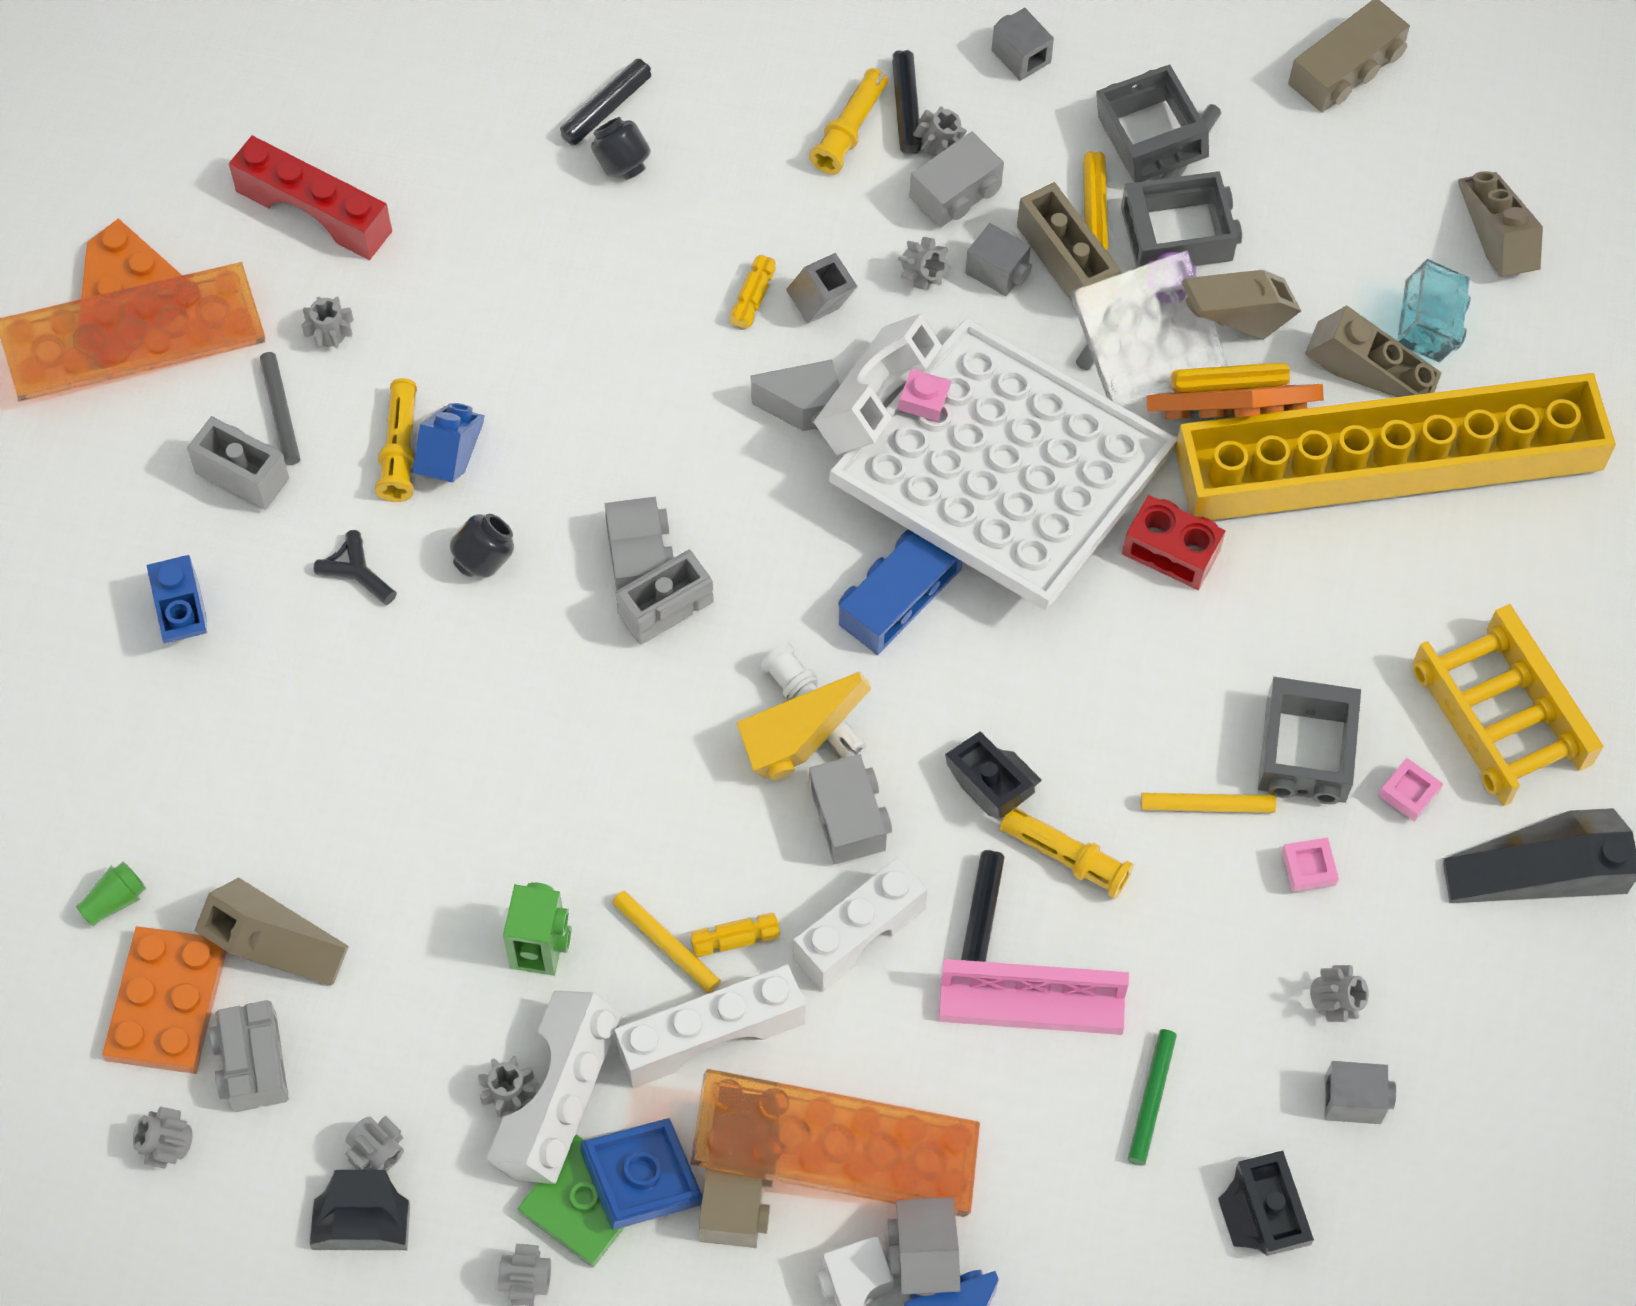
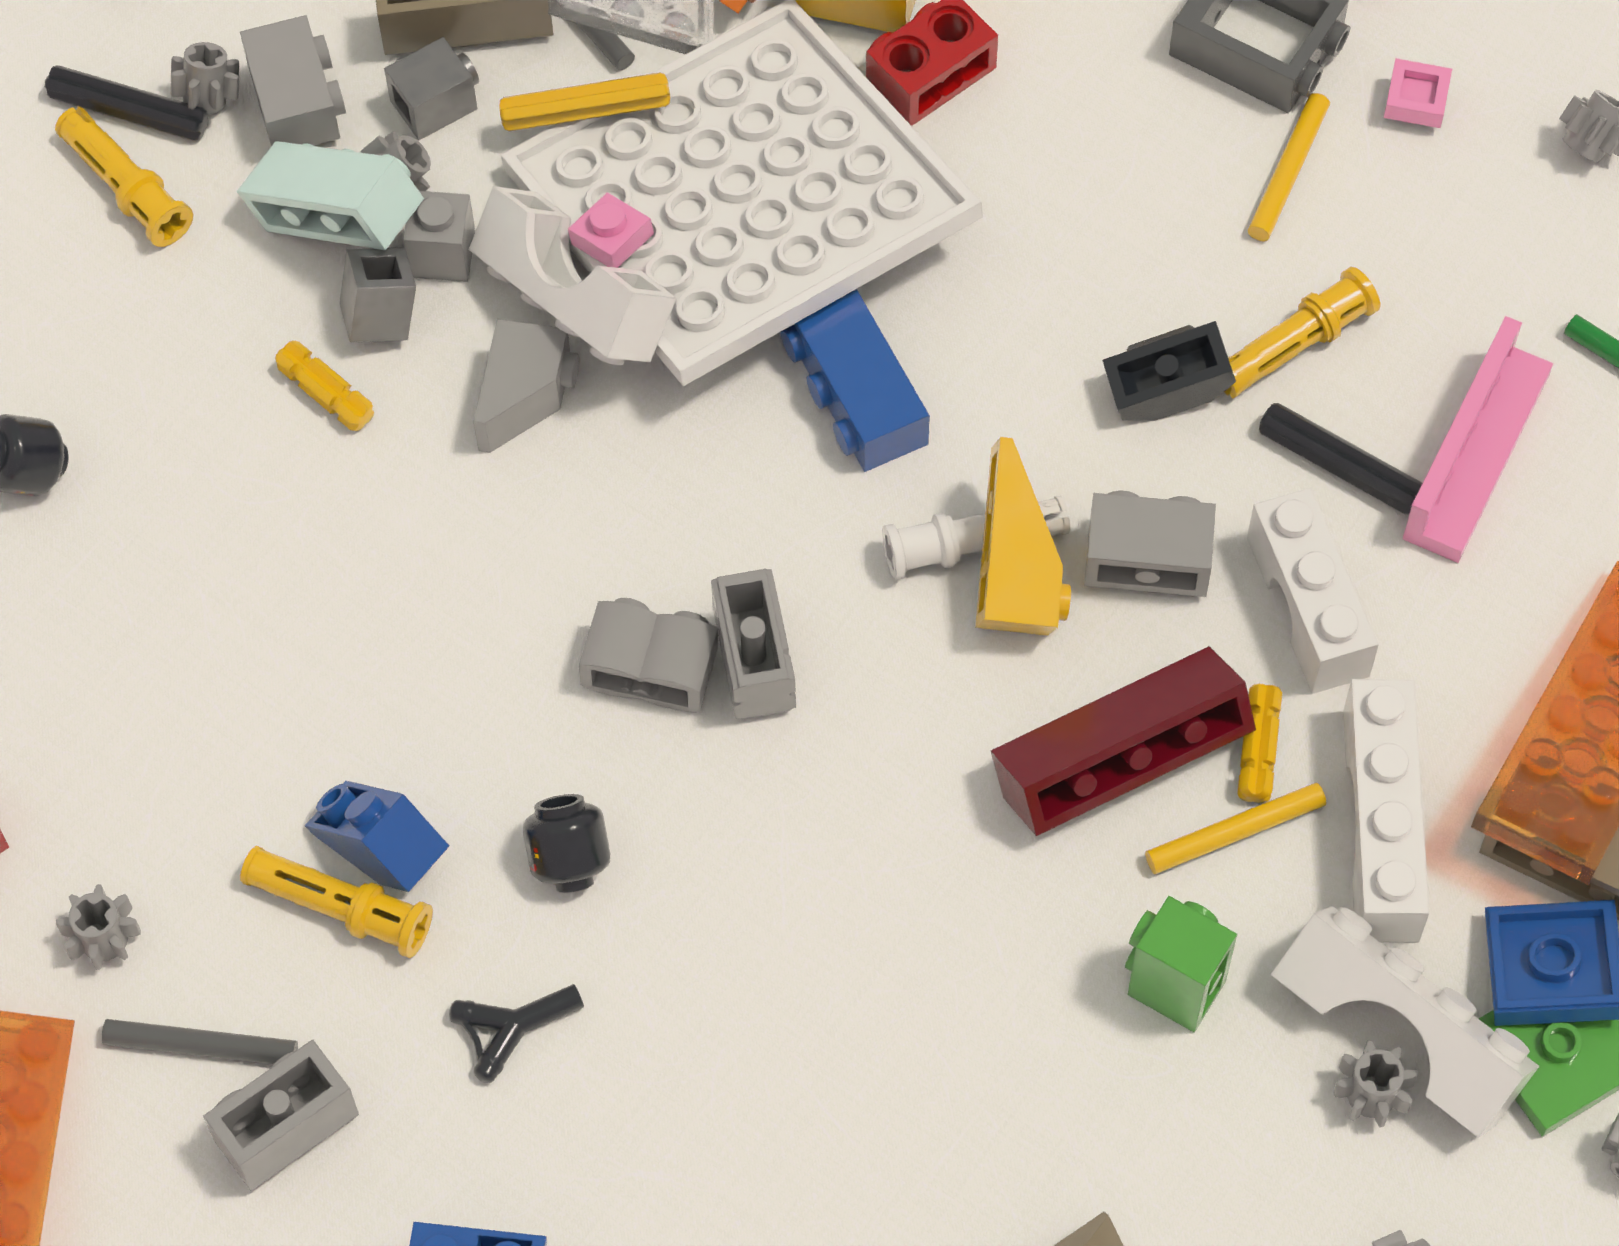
camera: 65 degrees left, 0 degrees up
none -> light aqua brick [236,141,424,250]
none -> light grey brick [403,191,475,282]
none -> yellow axle [499,72,670,132]
none -> dark red brick [990,646,1256,836]

